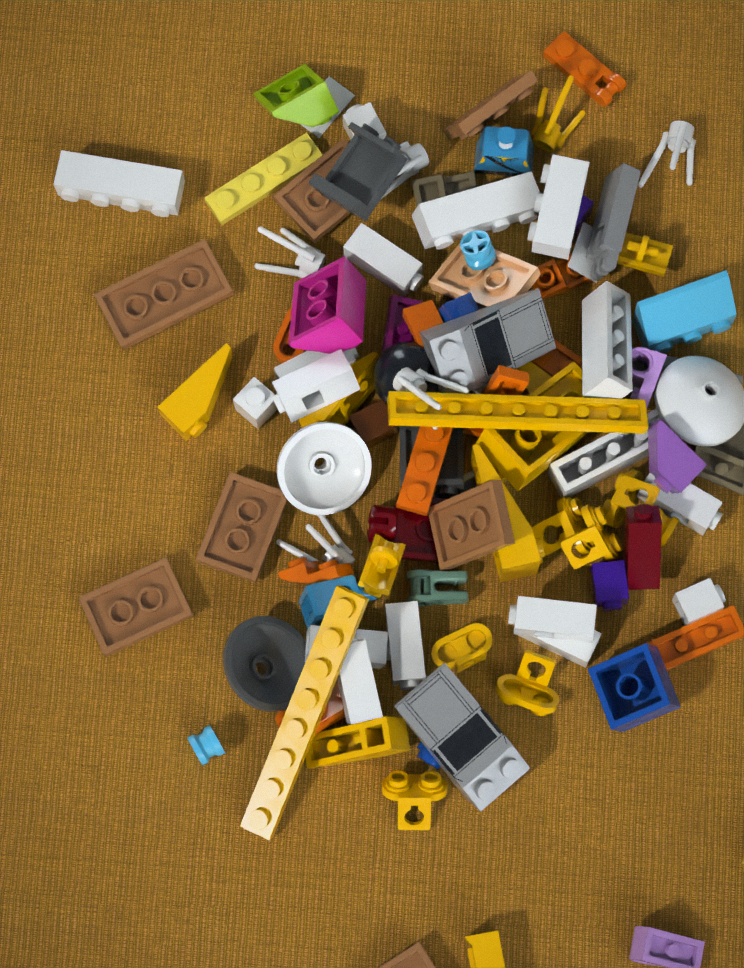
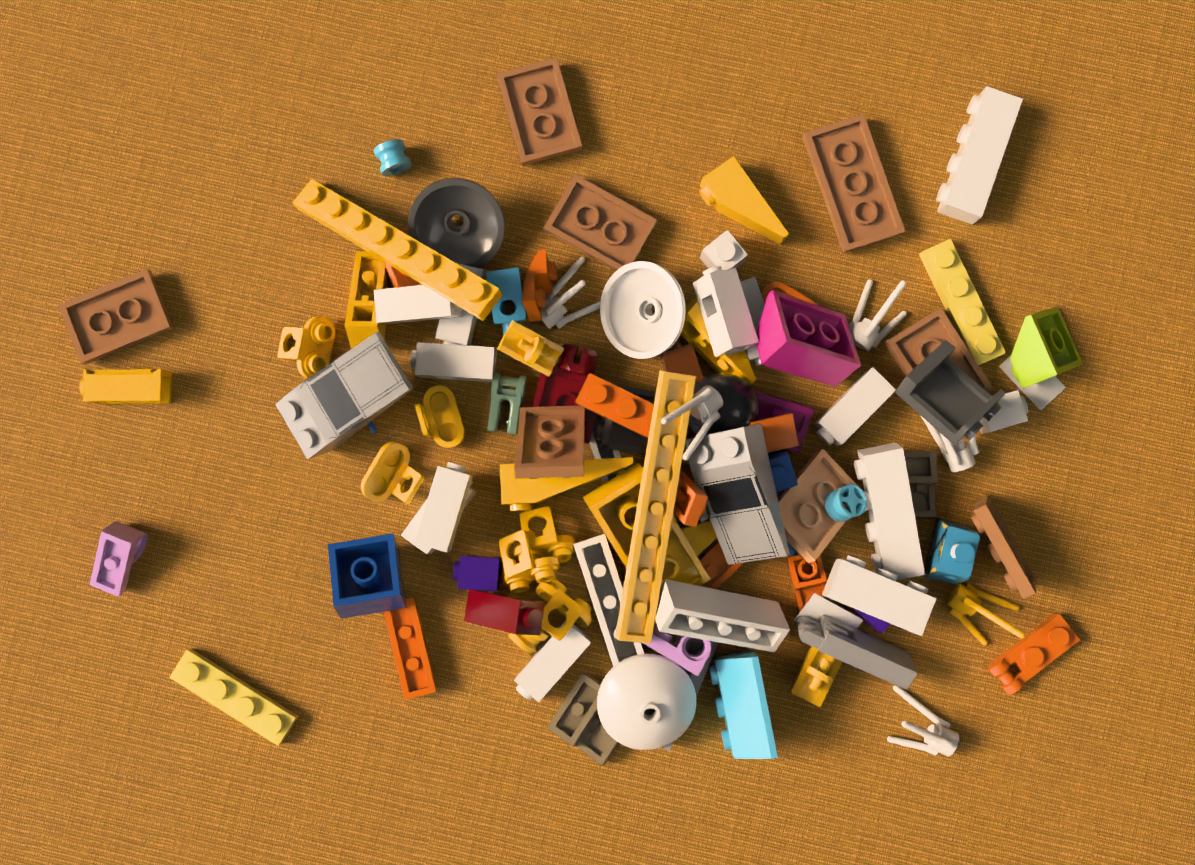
camera: 100 degrees right, 10 degrees up
medium lavender slope [648,420,707,494] -> none
white brick [672,578,726,626] -> none

